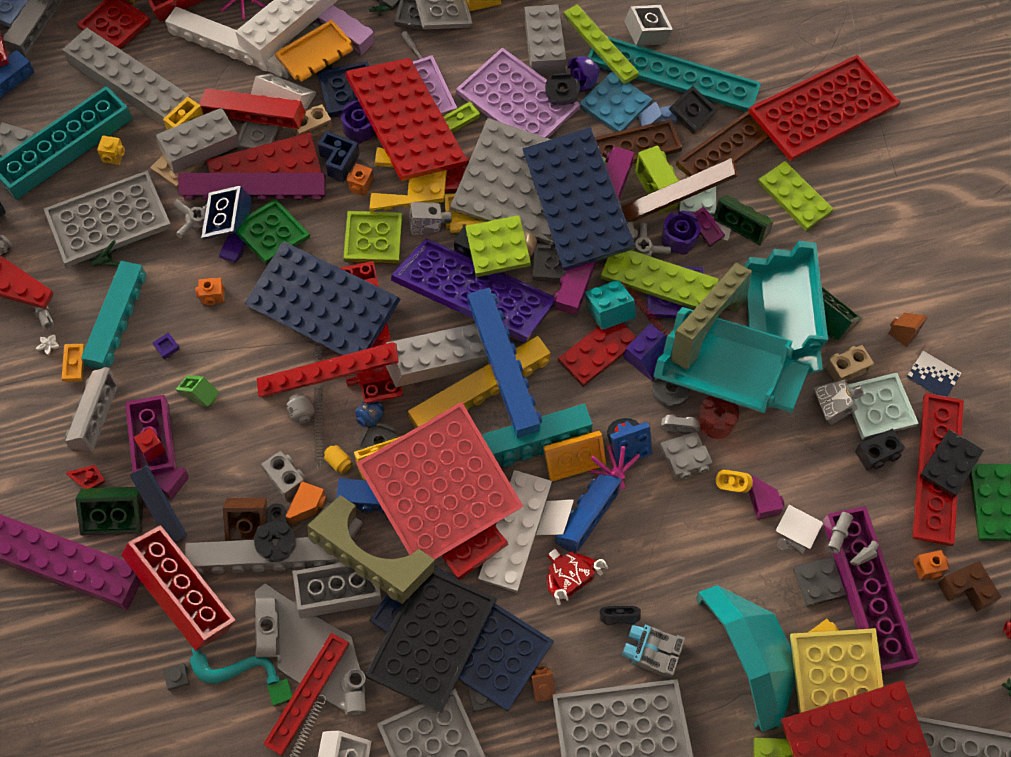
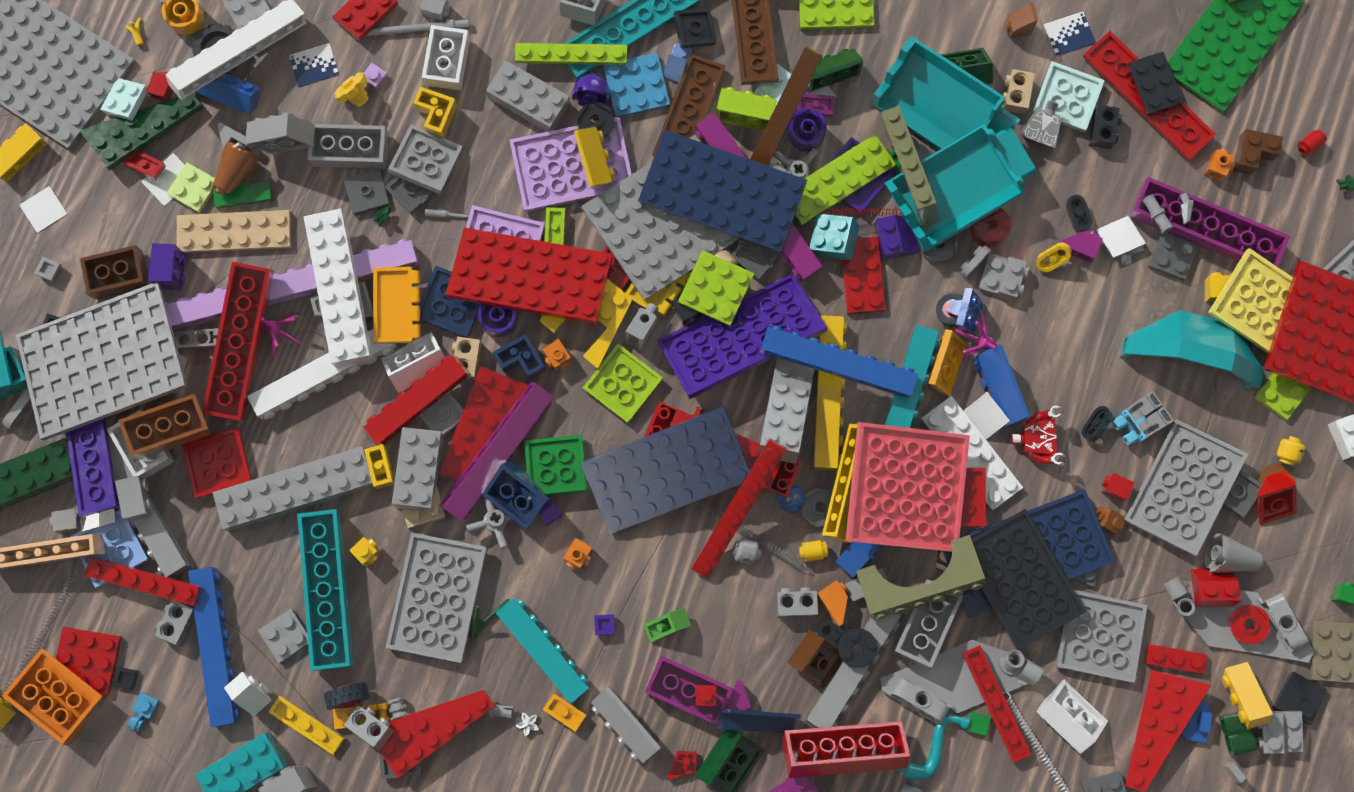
camera: 50 degrees left, 15 degrees up
none -> yellow slope [574,127,615,189]
none -> black plate [1066,195,1092,232]
none -> red brick [1101,472,1135,502]

